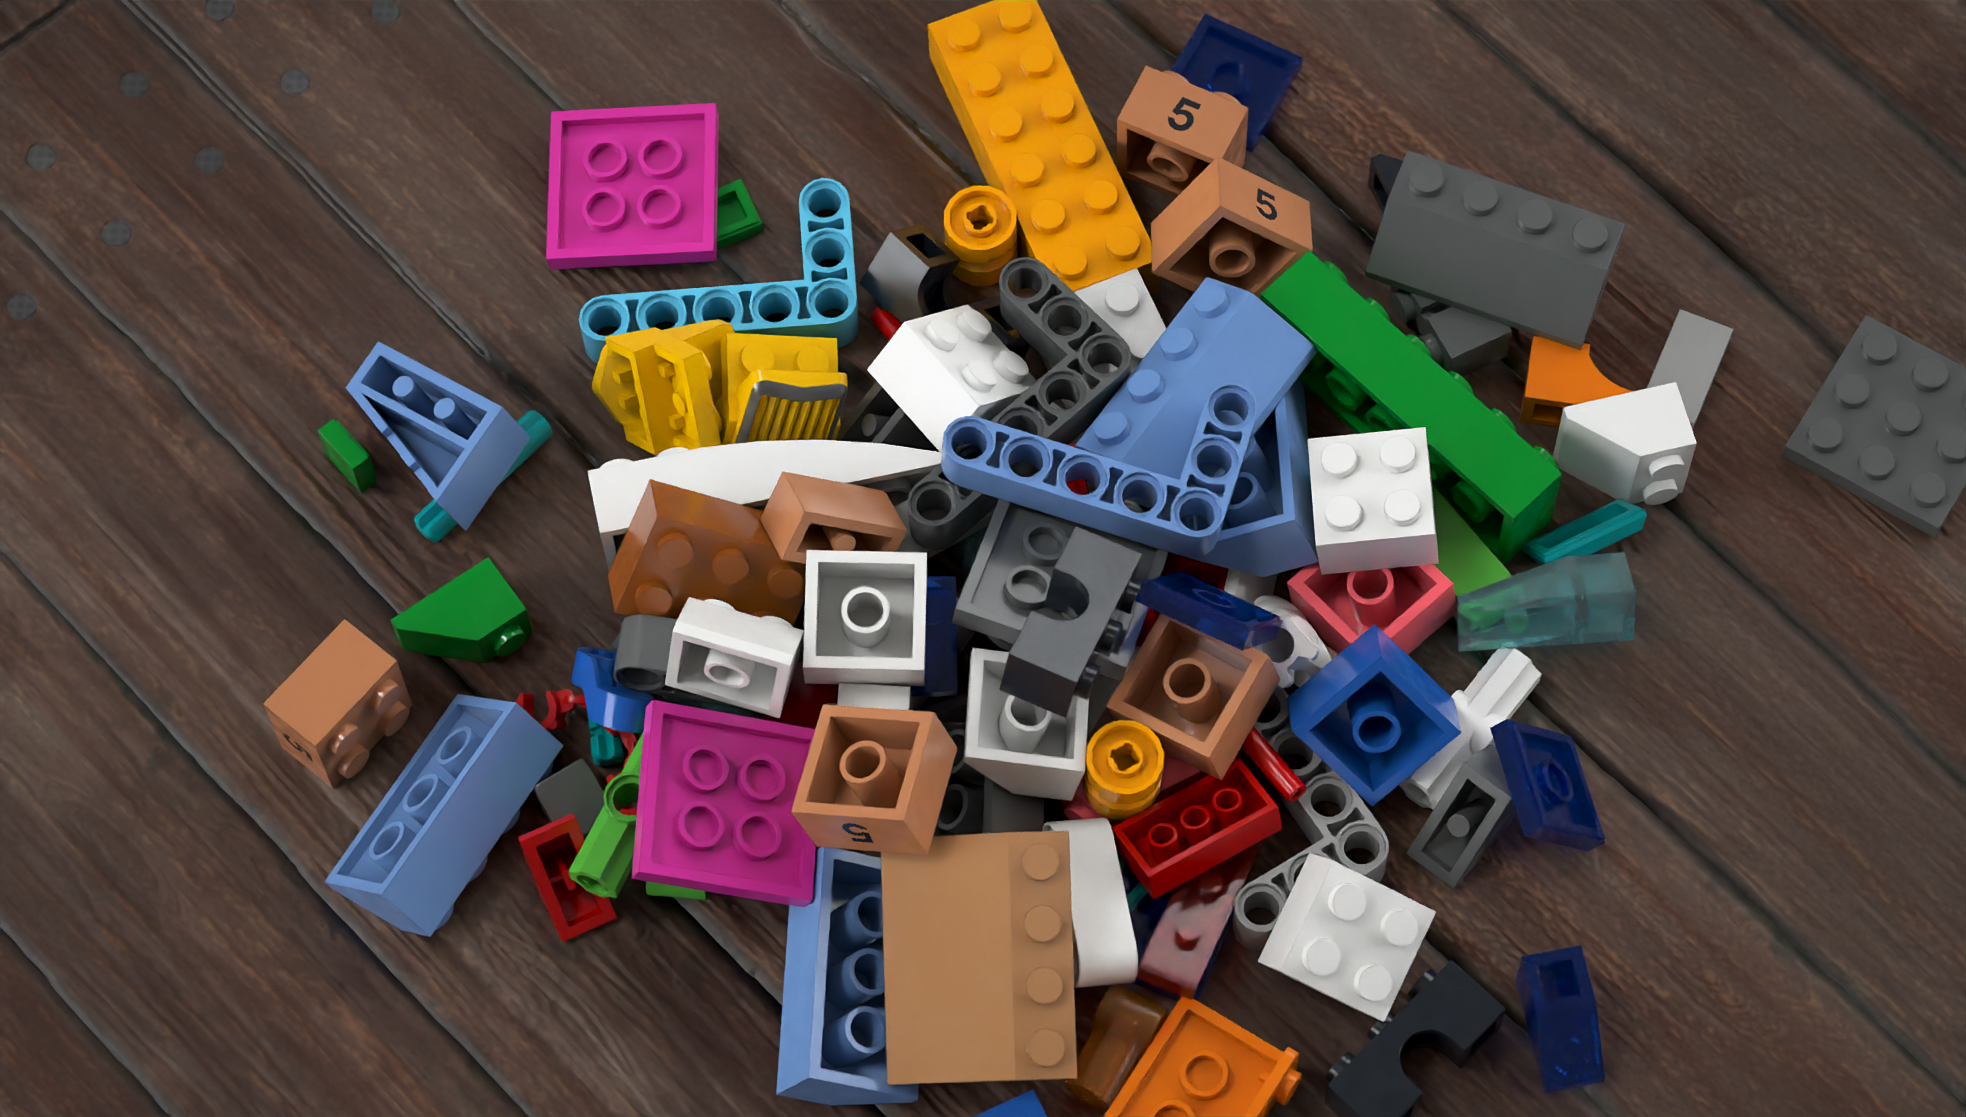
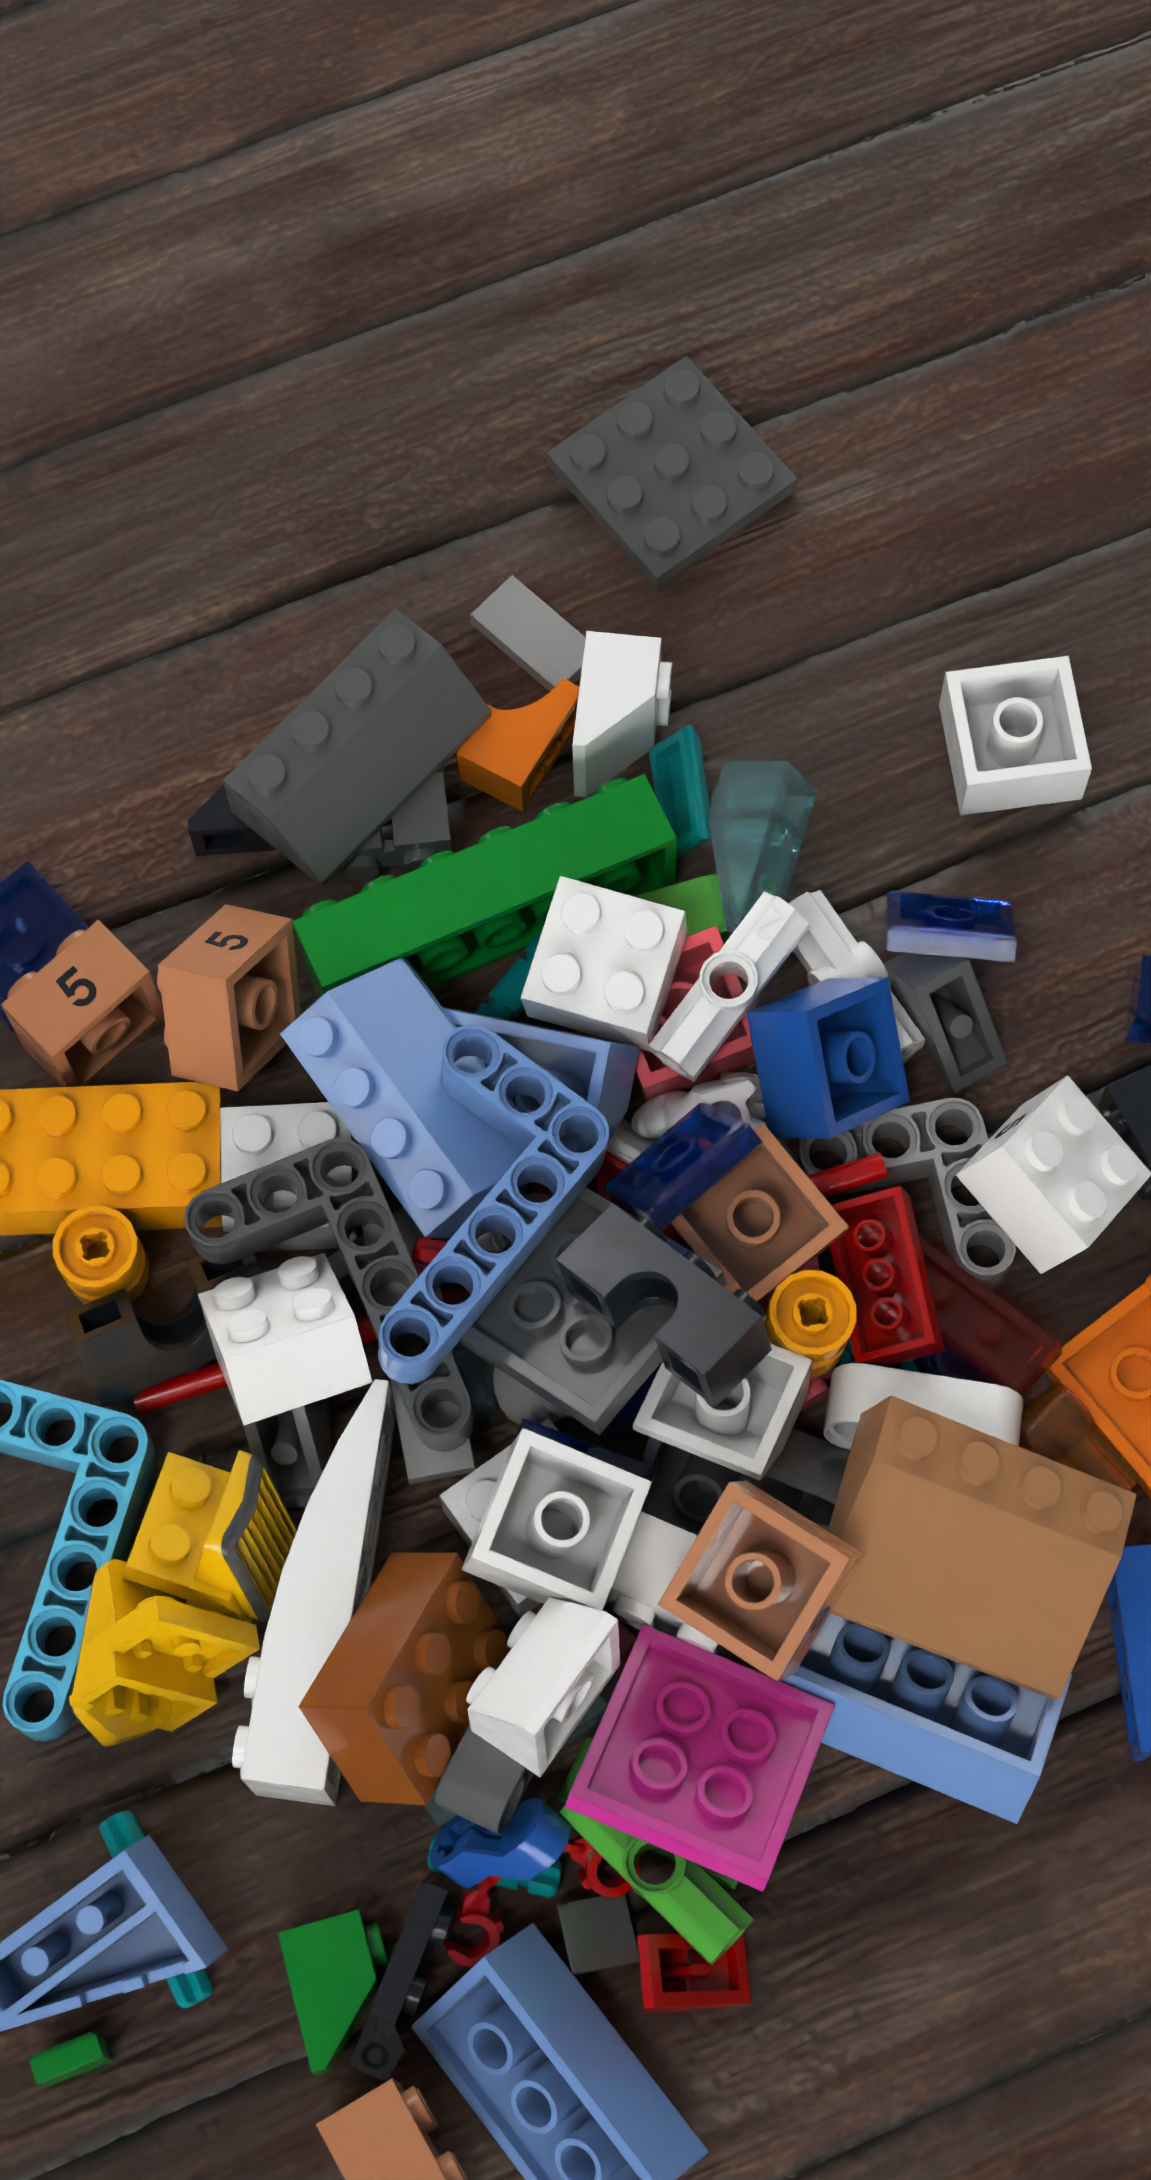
camera: 70 degrees left, 5 degrees up
nougat brick [760,471,907,564] -> none
none -> black hinge [349,1882,455,2081]
none -> white piece [648,891,810,1082]
none -> white brick [939,656,1092,815]

